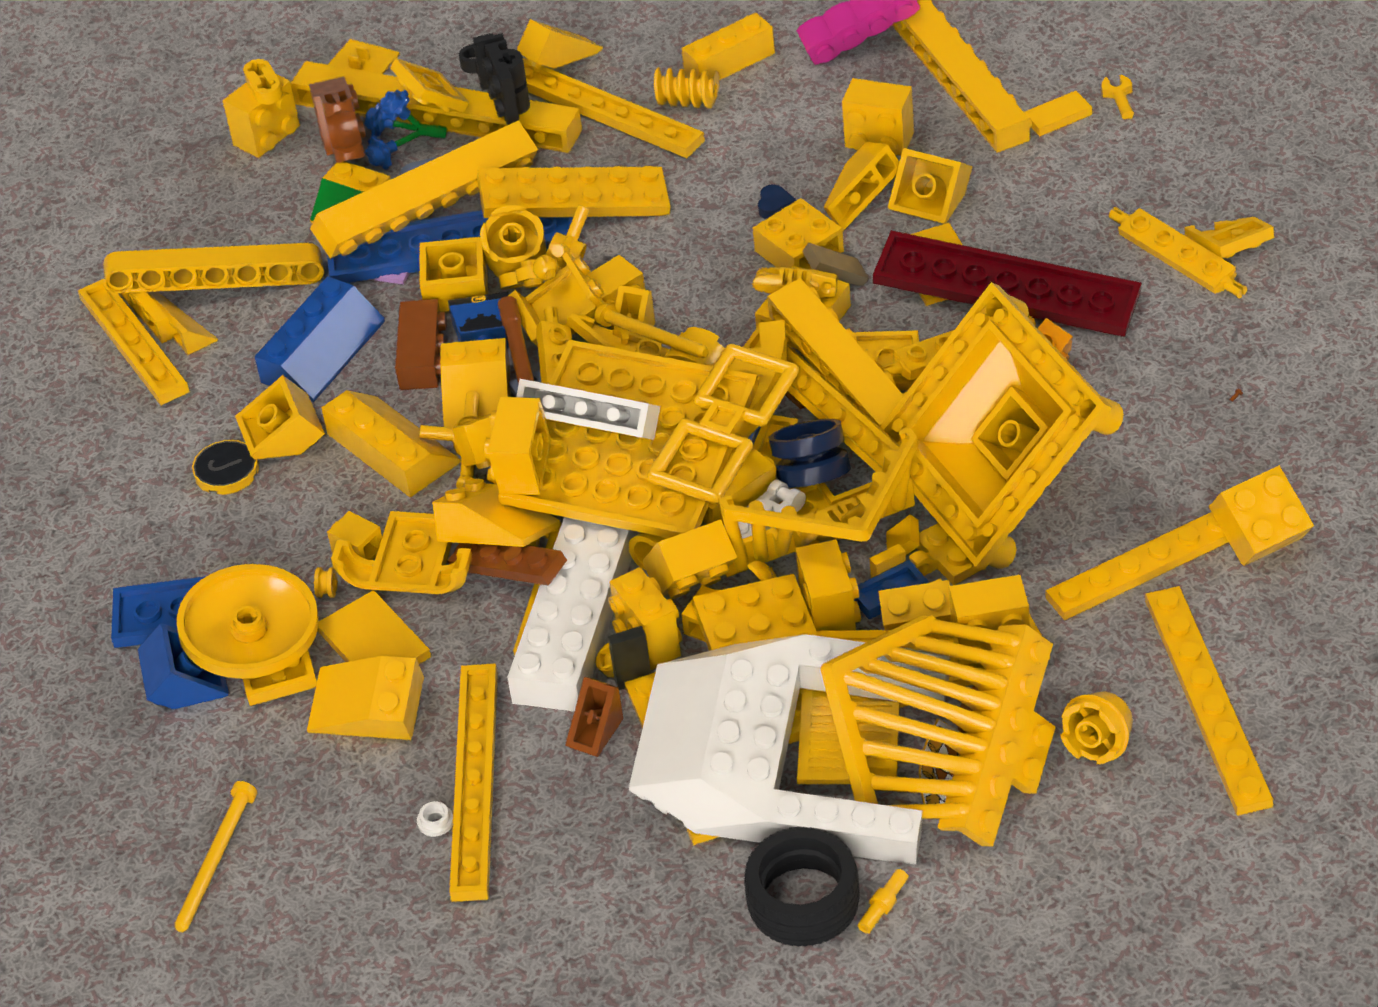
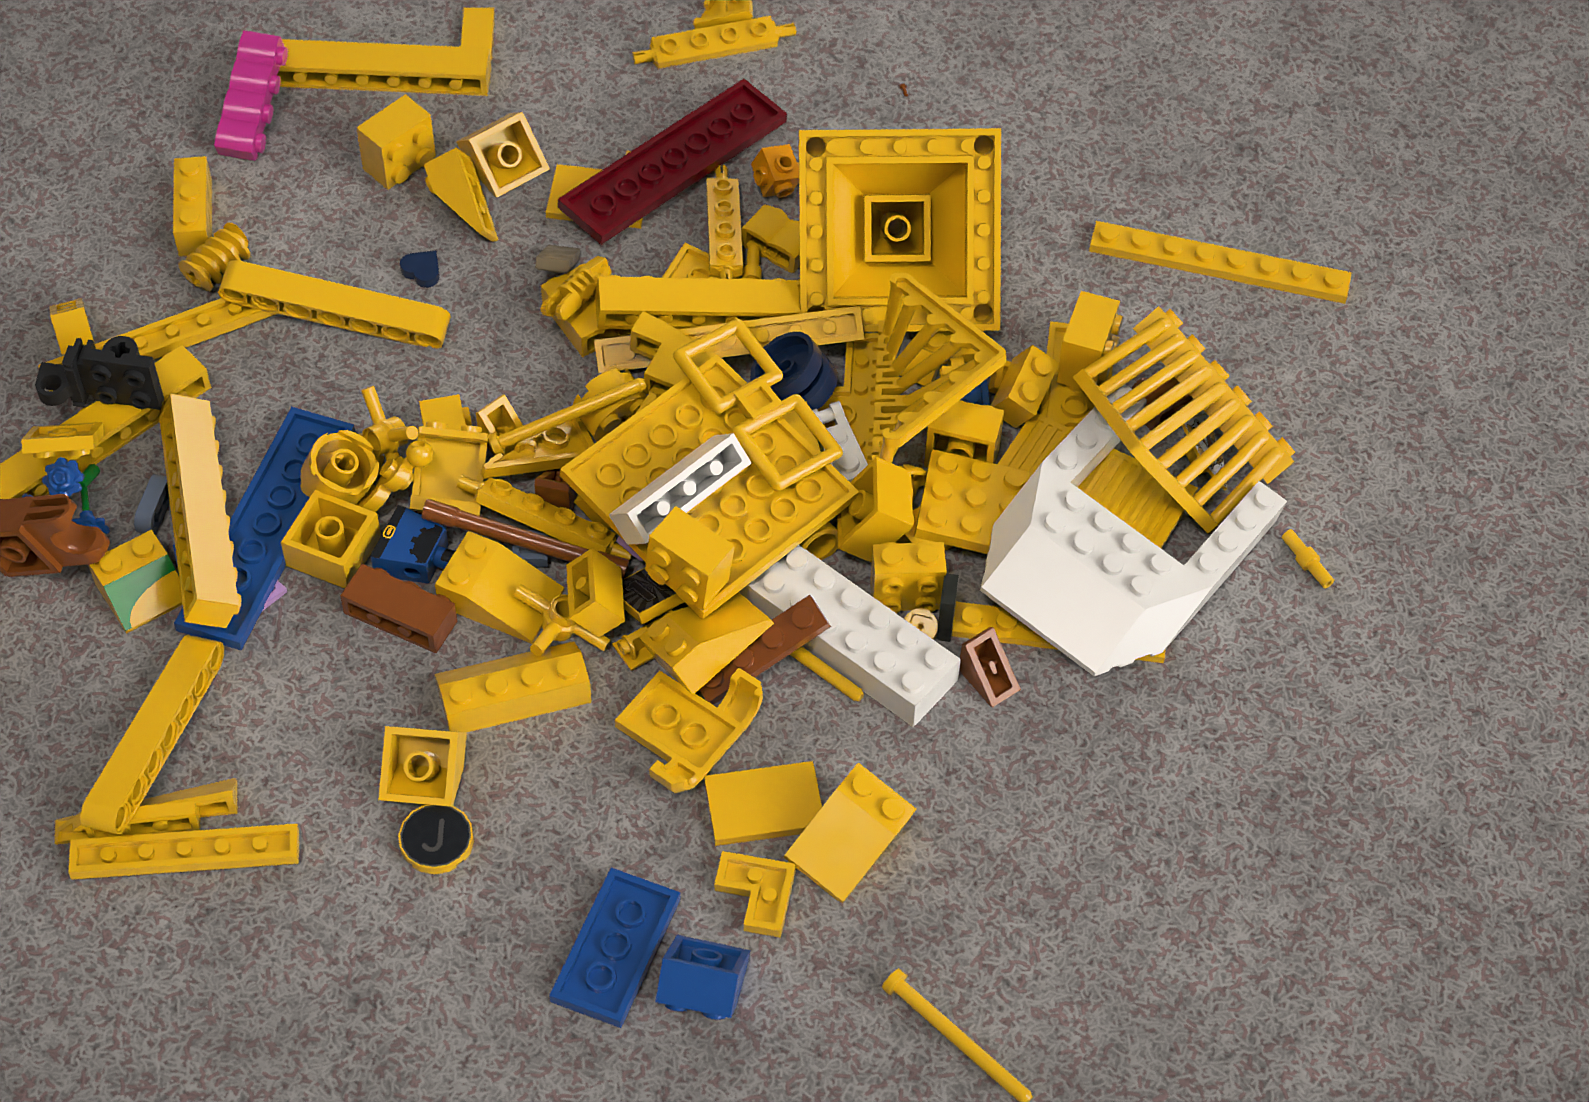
camera: 70 degrees left, 10 degrees up
yellow dish [177,564,318,679] -> none
slope [254,276,385,402] -> none
yellow bush [314,567,338,598] -> none
yellow brick [327,511,382,560] -> none
white plate [417,801,453,837] -> none
yellow plate [449,663,498,902] -> none
yellow plate [477,166,671,218] -> none
black tyre [744,827,860,946] -> none
yellow brick [753,198,844,269] -> none
yellow plate [1045,499,1300,621] -> none
yellow cone [1060,691,1133,765] -> none
yellow brick [1209,465,1314,566] -> none
none -> yellow beam [218,260,451,349]

